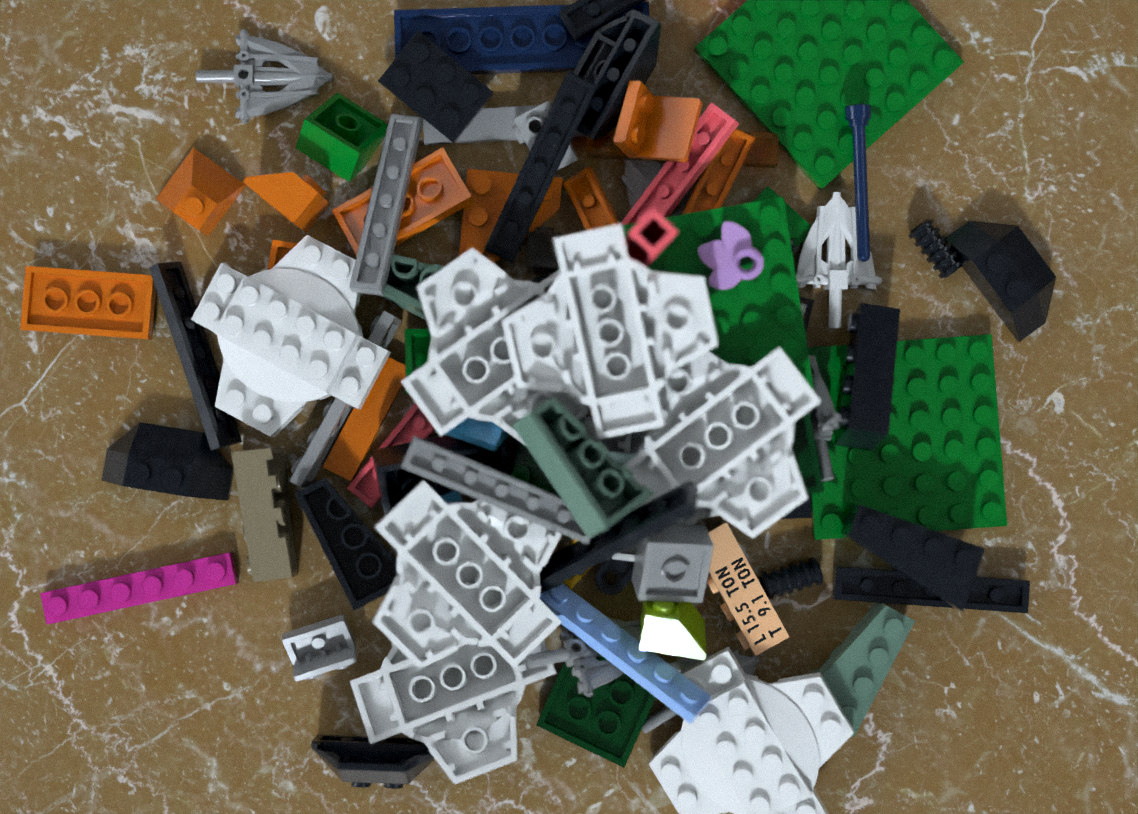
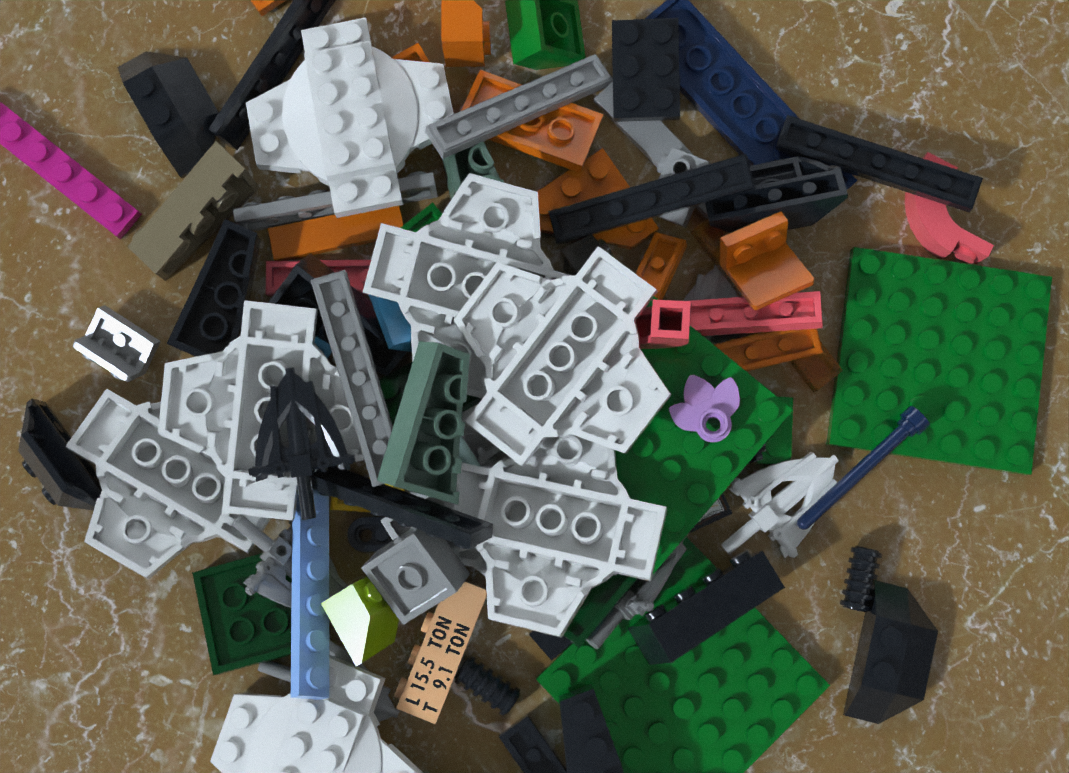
camera: 45 degrees right, 5 degrees down
none -> black bar [249,367,355,520]

